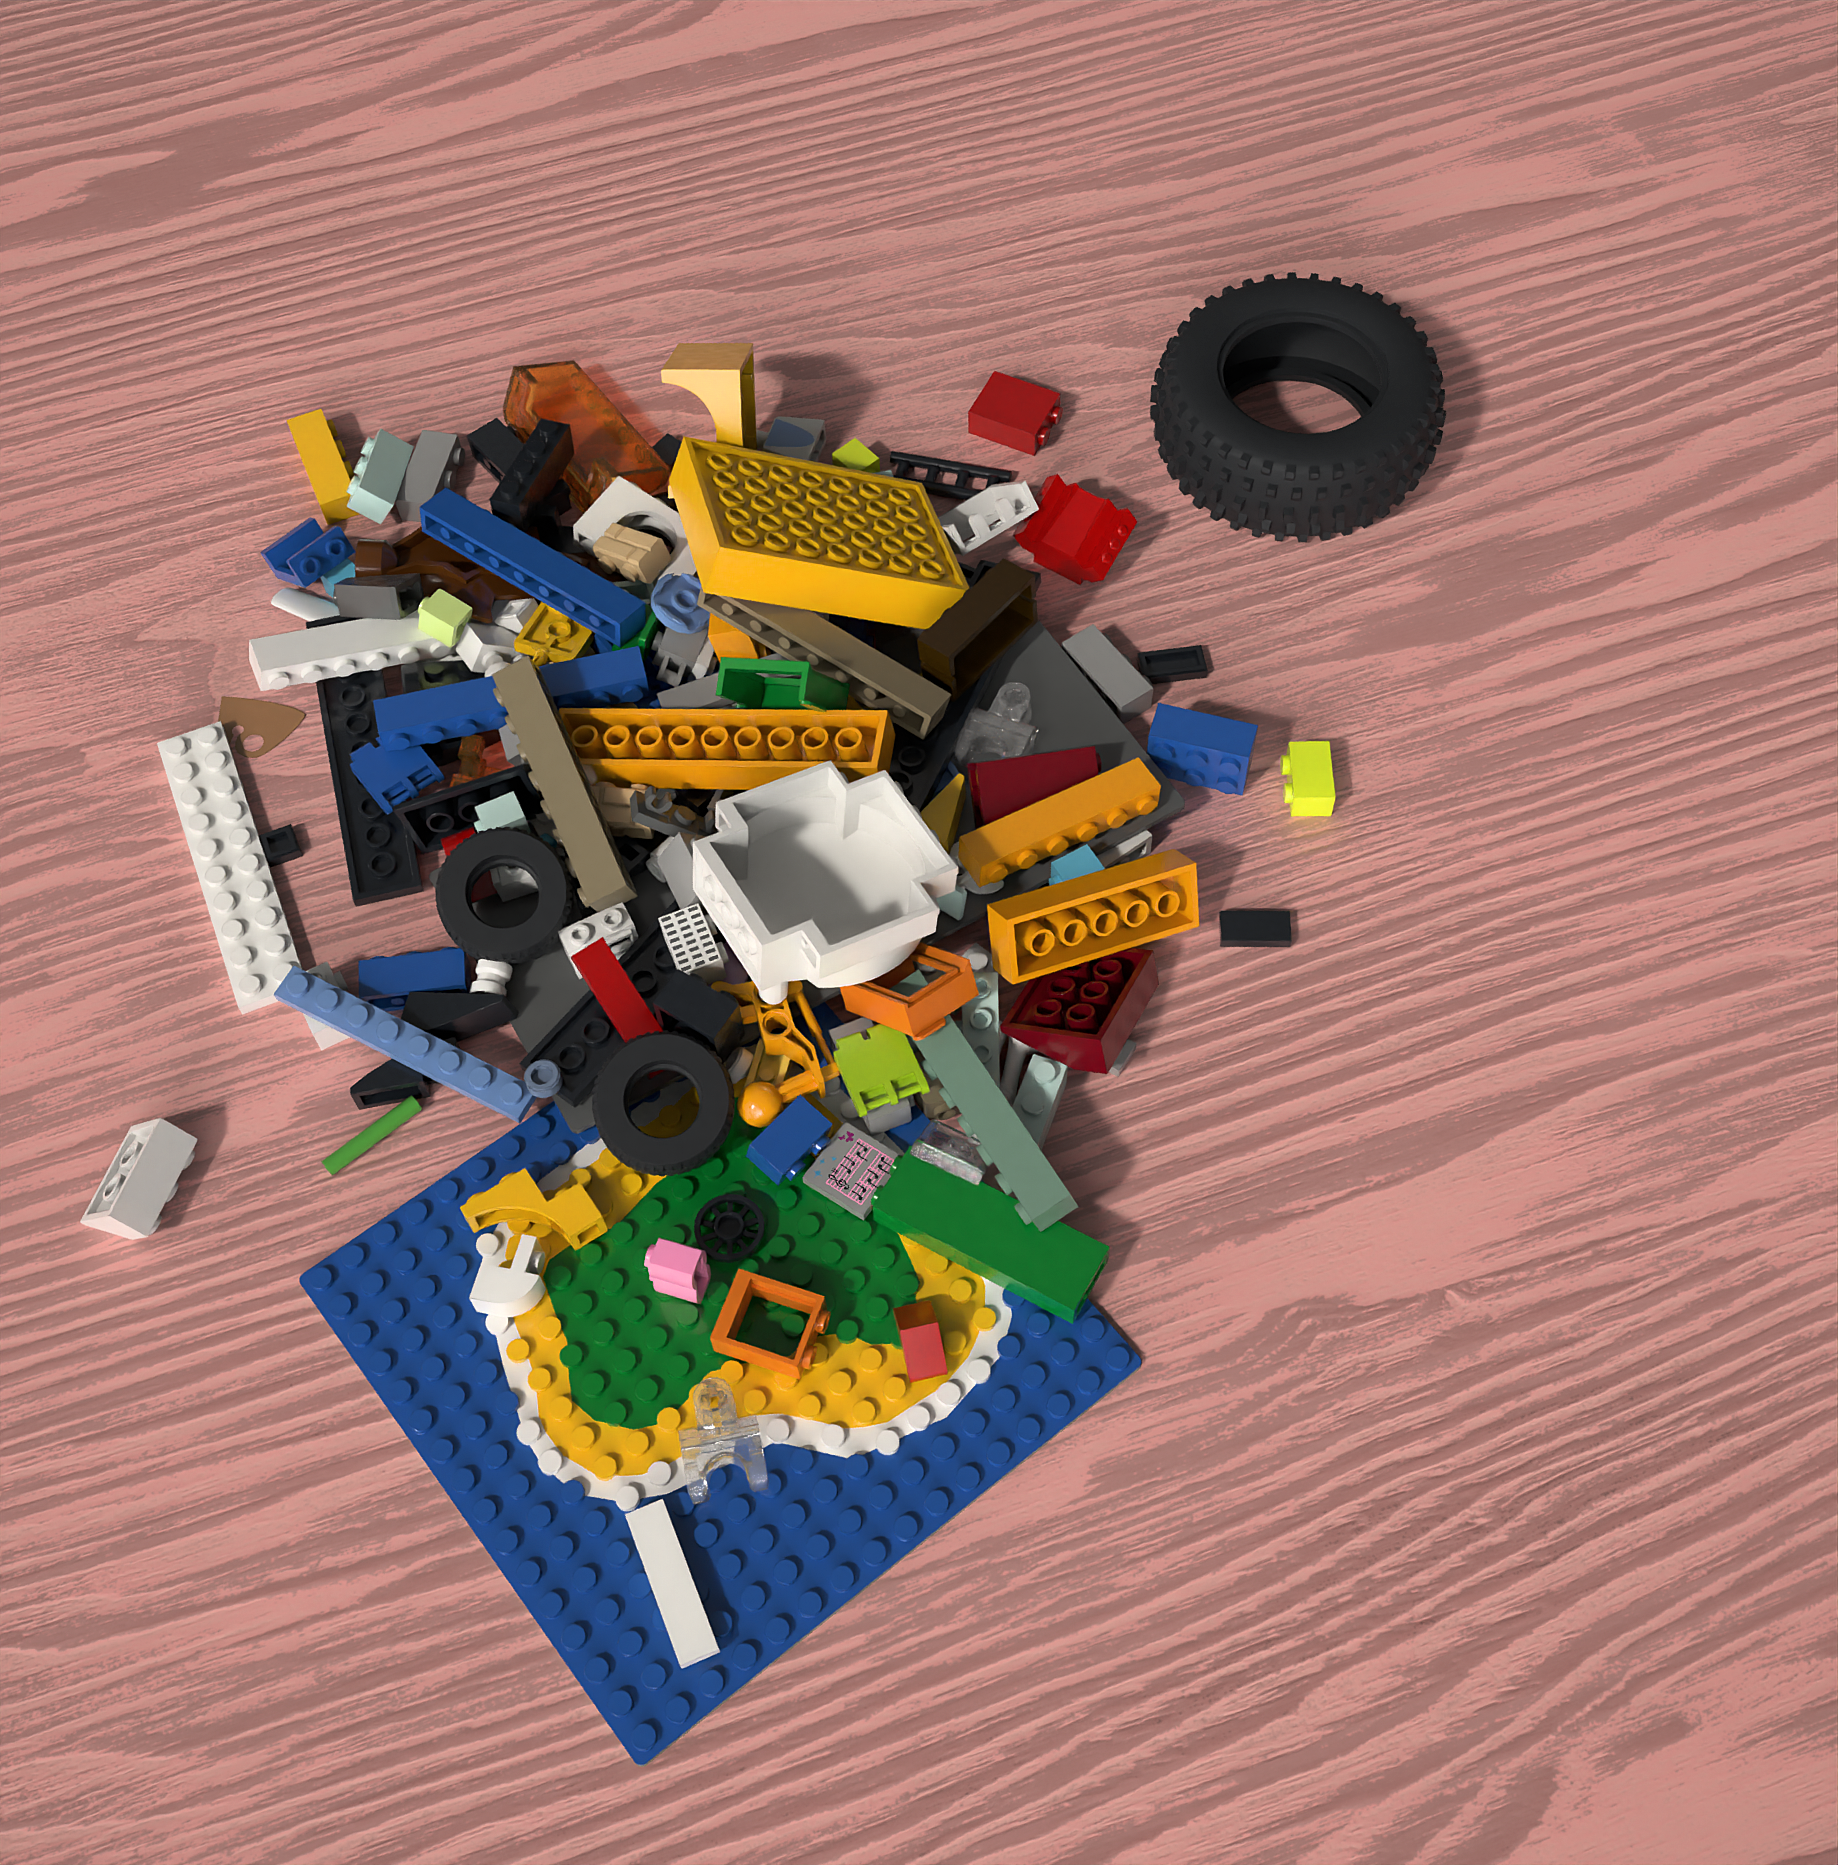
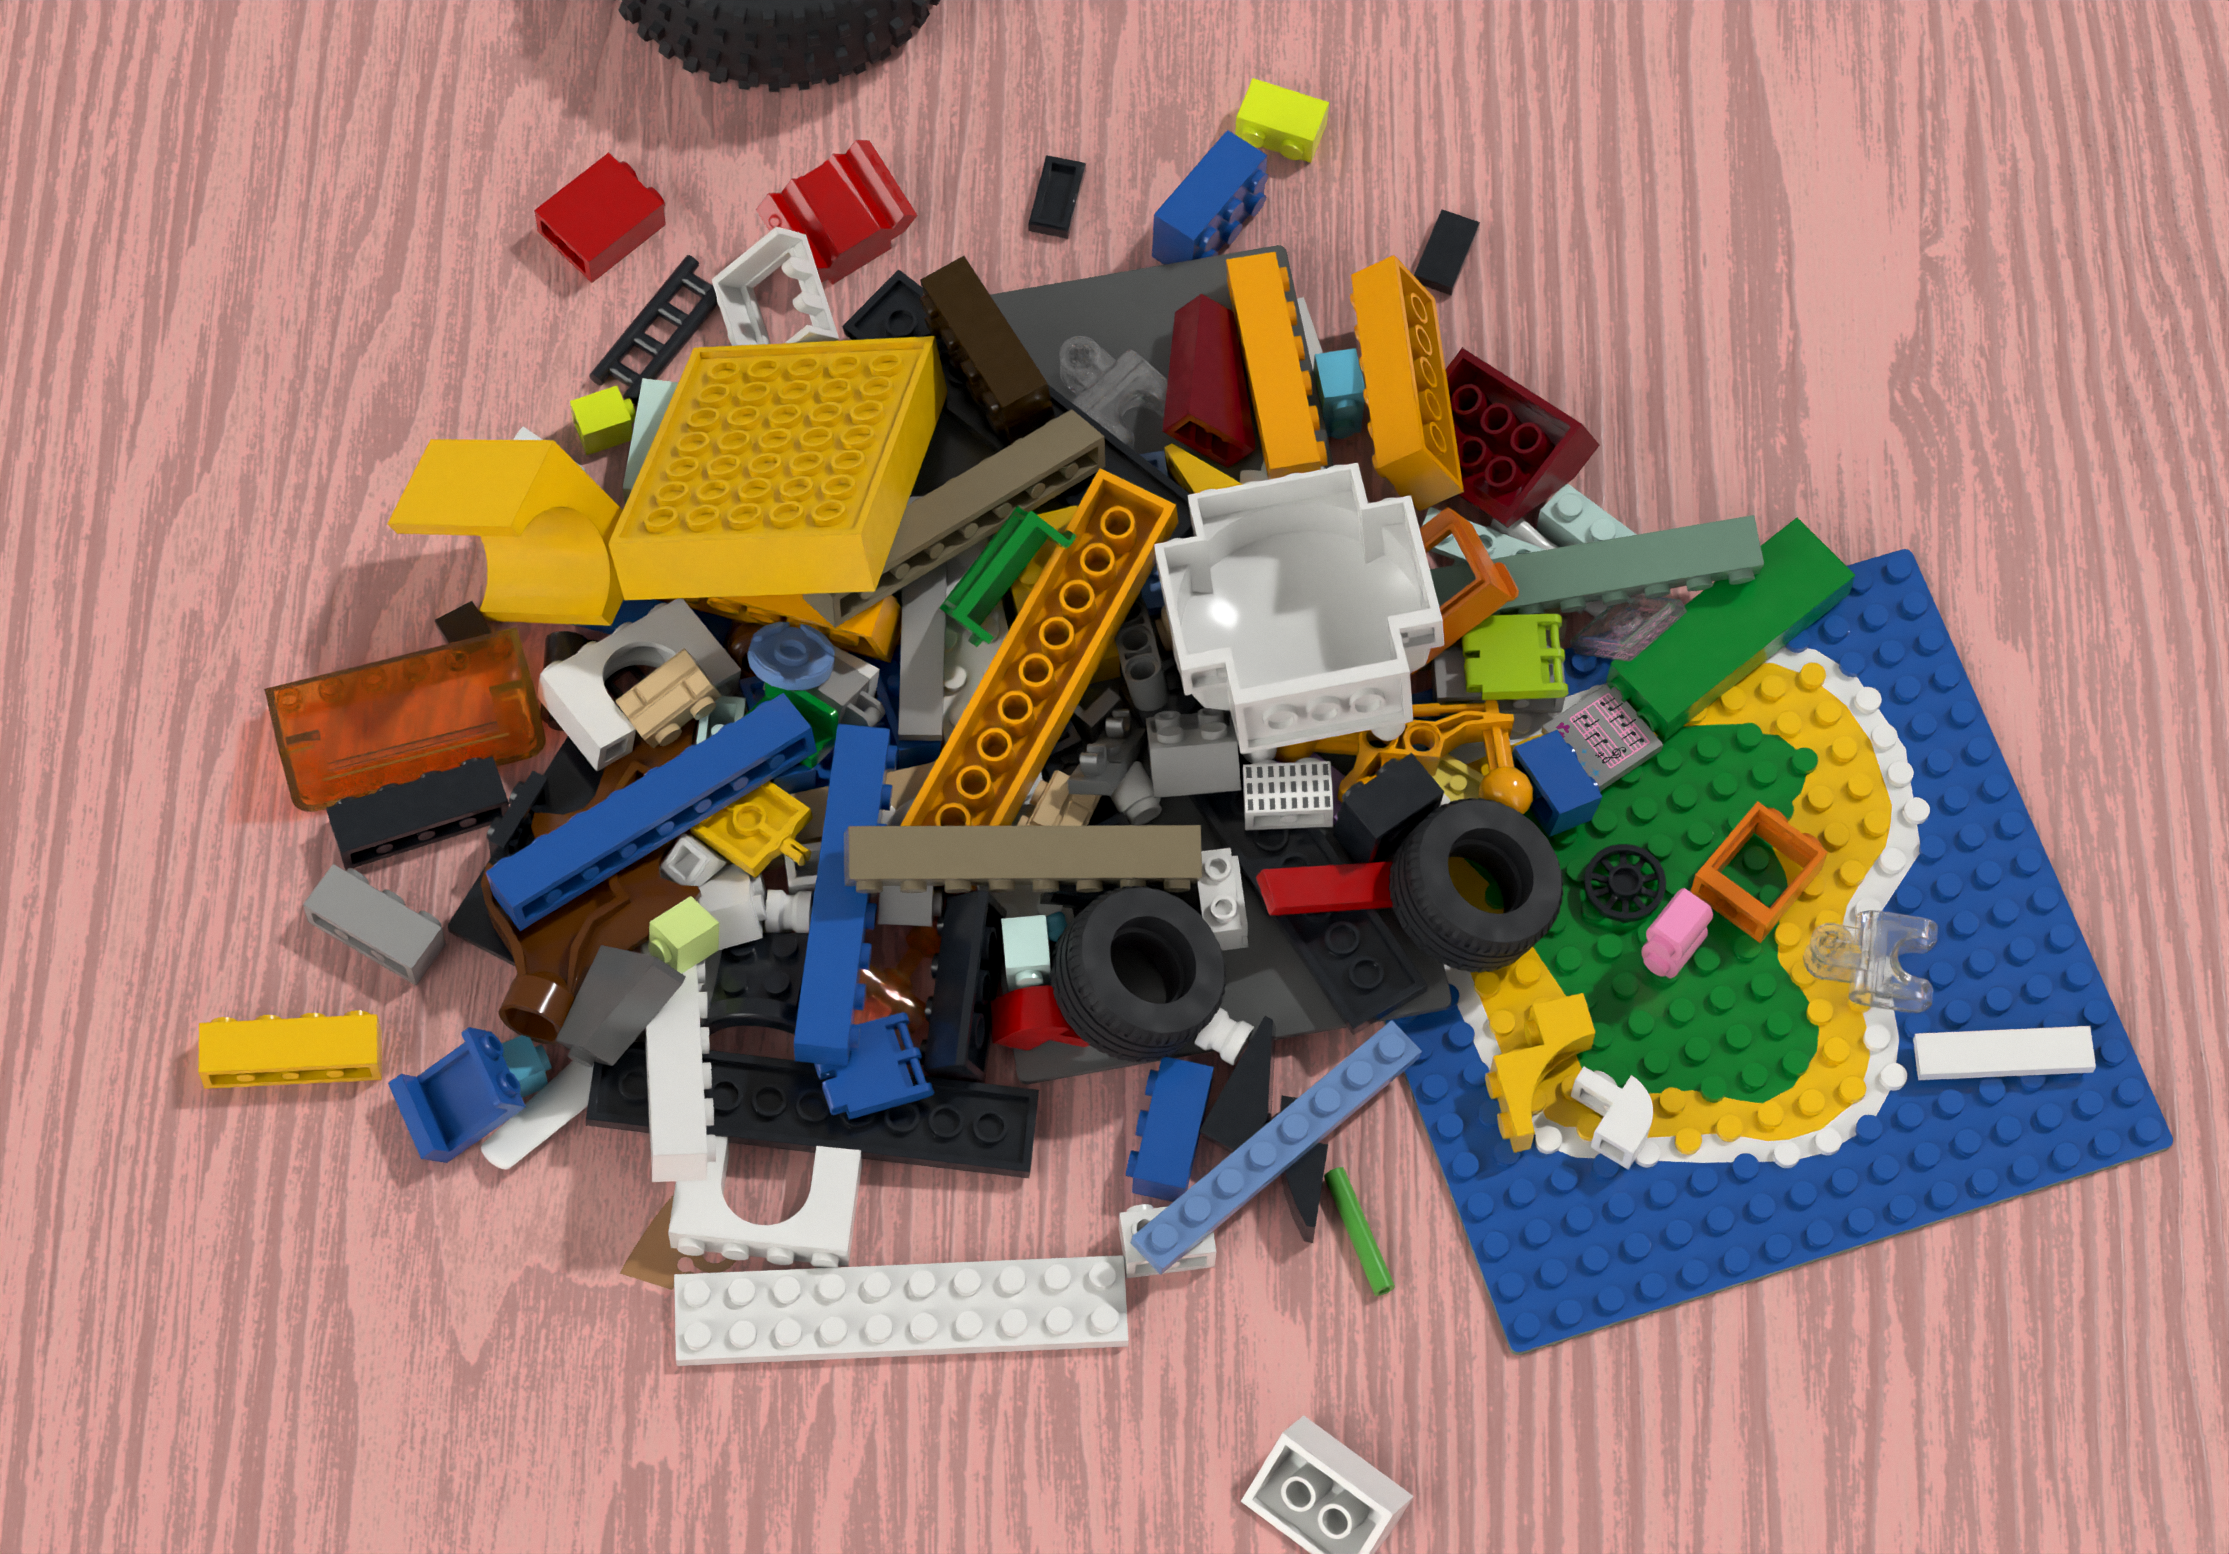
camera: 75 degrees left, 5 degrees up
black tile [258,824,303,868] -> none
light aqua brick [346,428,414,525] -> none
black brick [489,418,575,533] -> none
sand blue tile [524,1059,563,1098] -> none
slope [893,1300,948,1383] -> none
light grey brick [1062,624,1154,724] -> none
none -> white arch [668,1136,862,1268]

